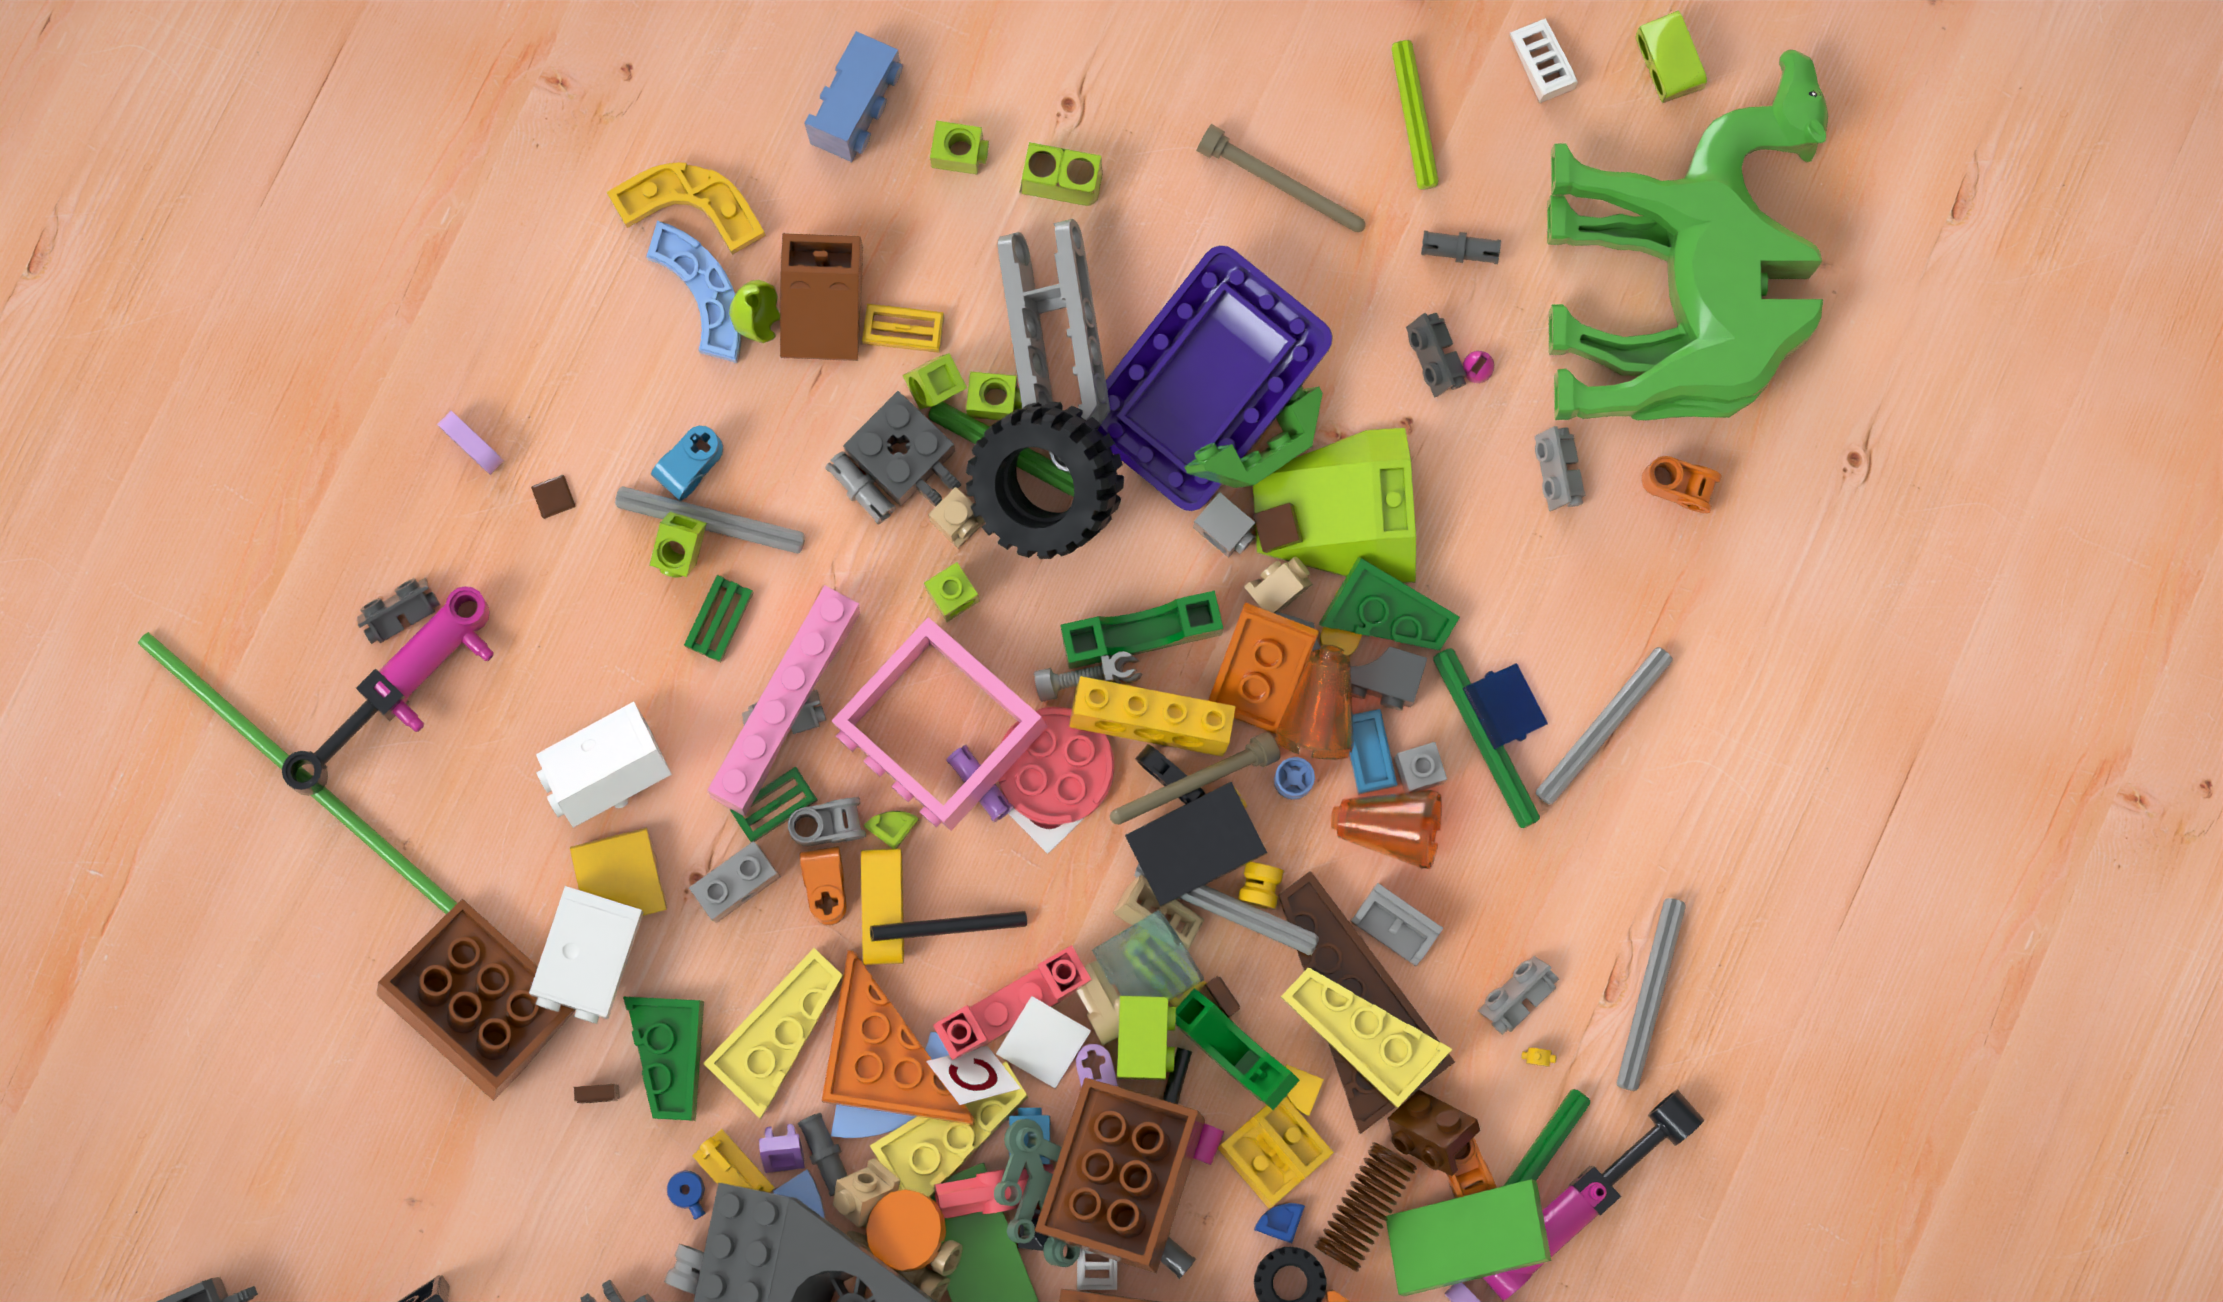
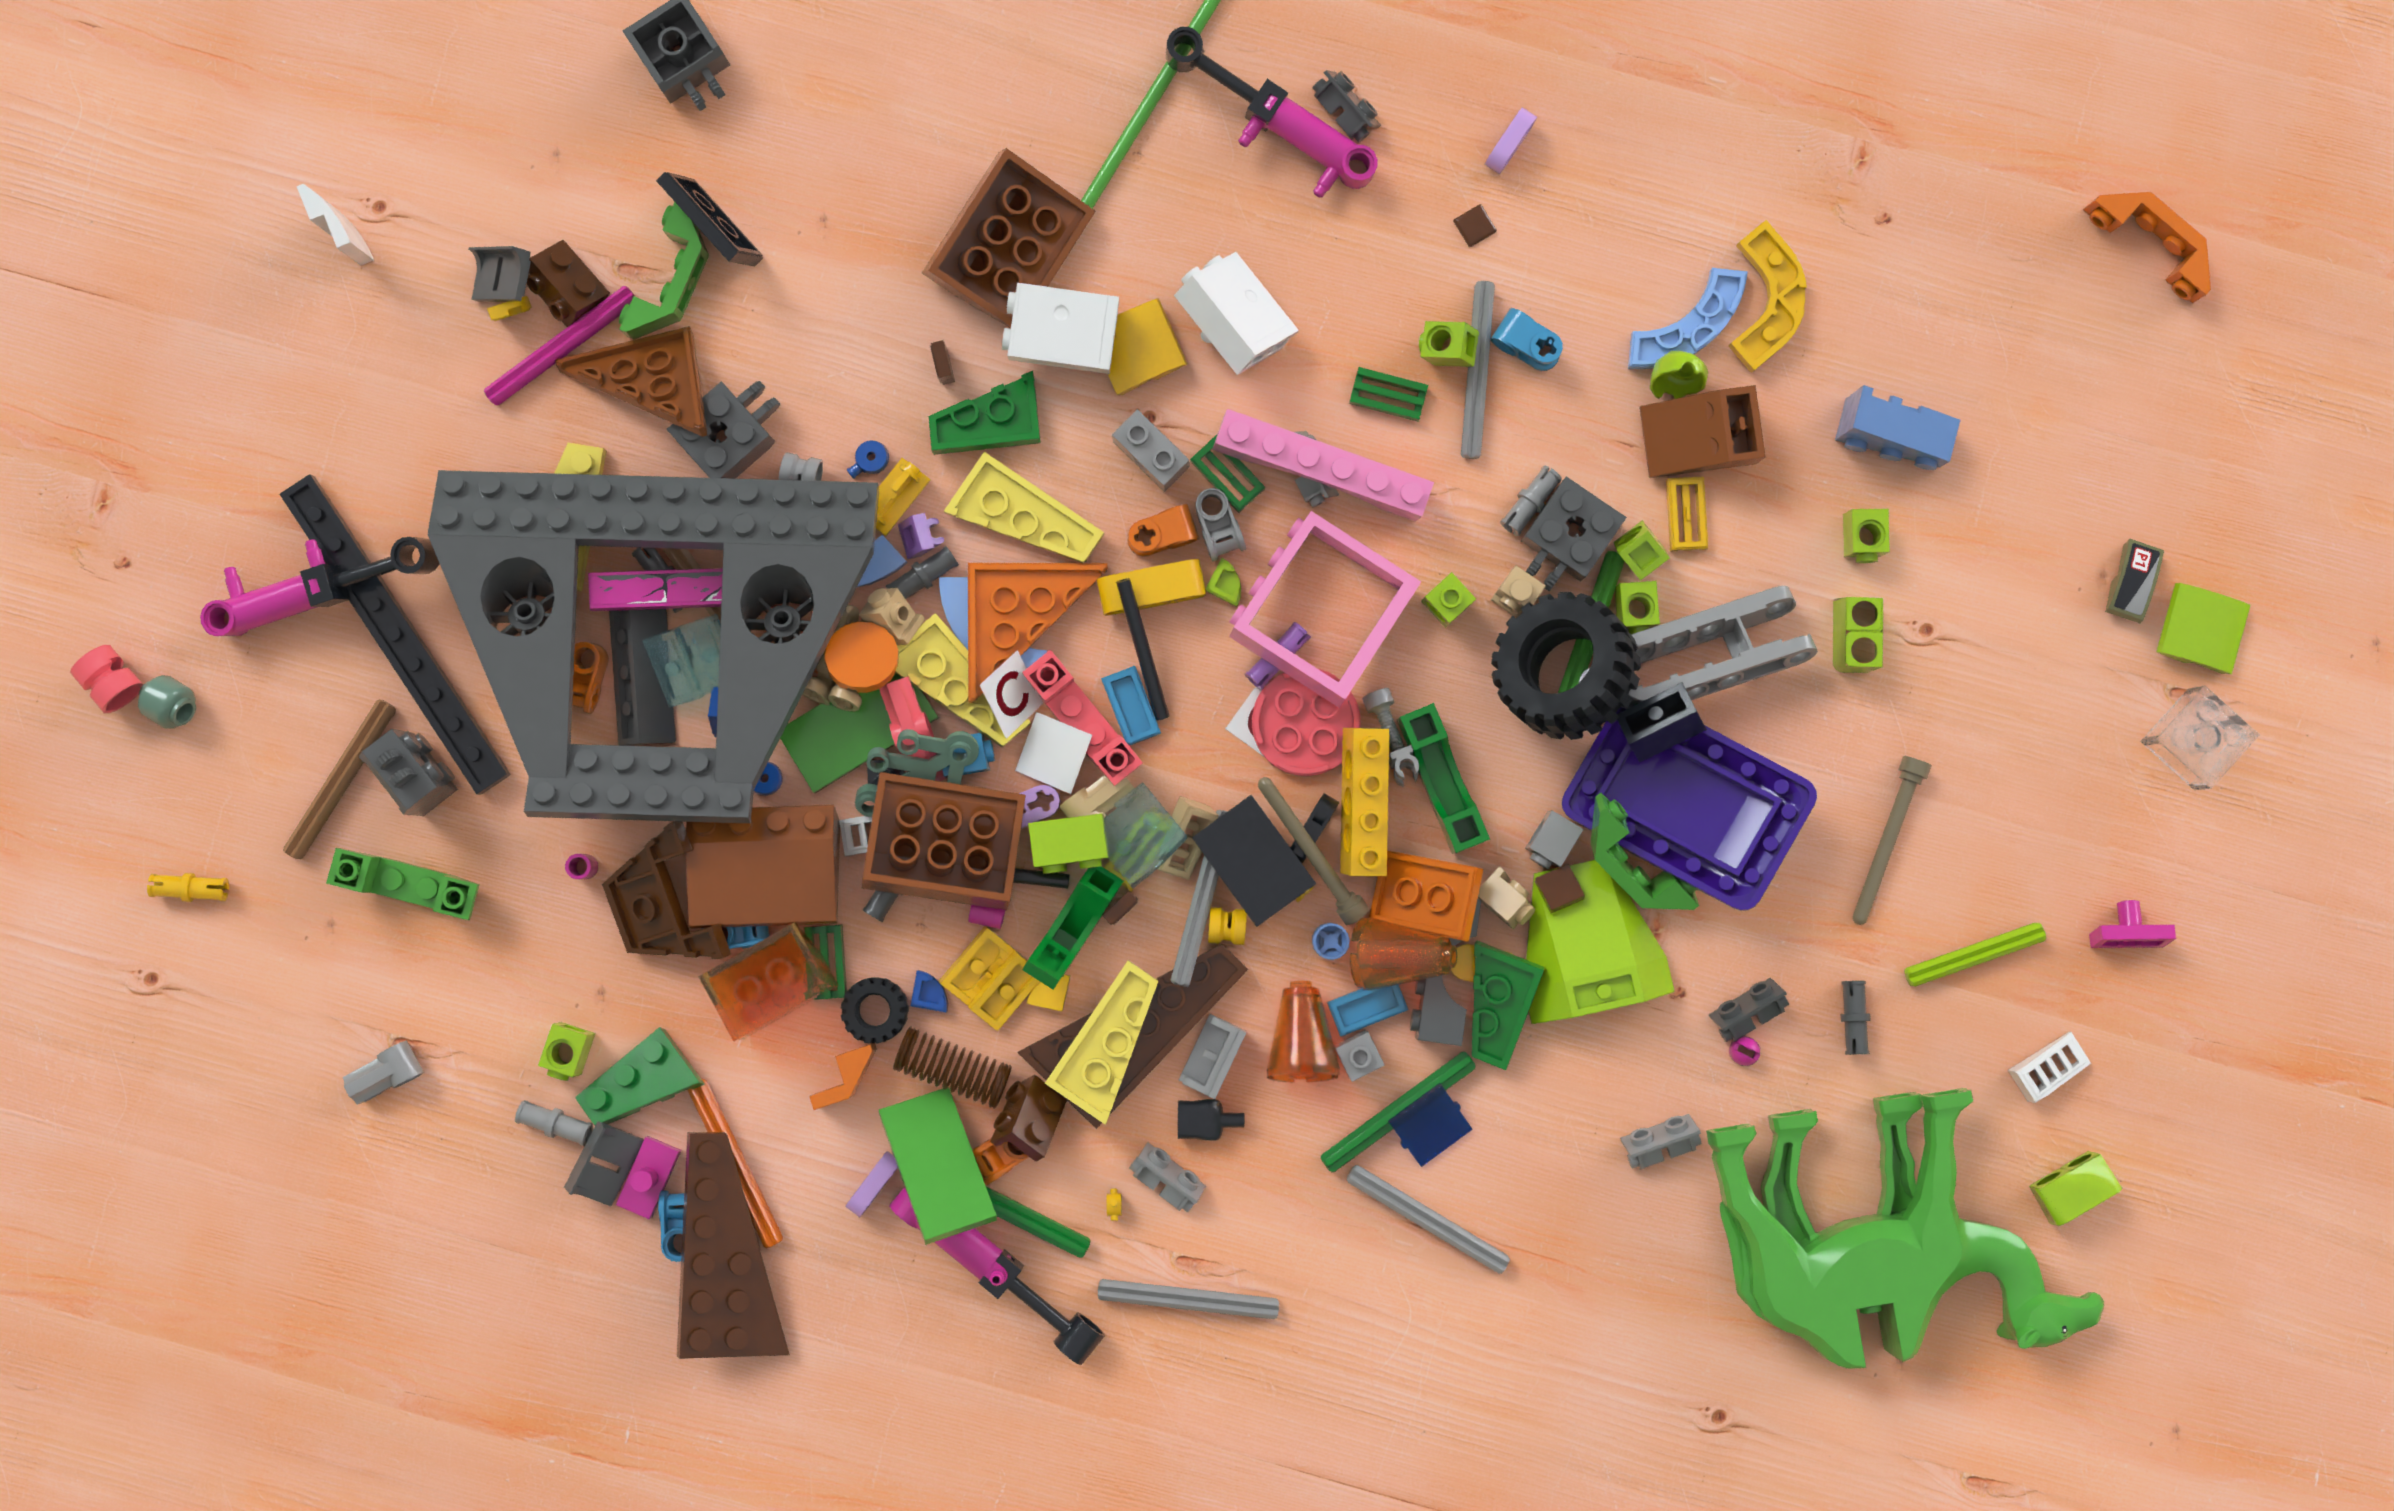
camera: 85 degrees right, 5 degrees up
orange piece [1641,456,1722,514] -> none
none -> dark azure tile [1101,666,1161,746]
none -> black piece [1178,1099,1245,1141]
none -> black brick [1617,682,1707,762]

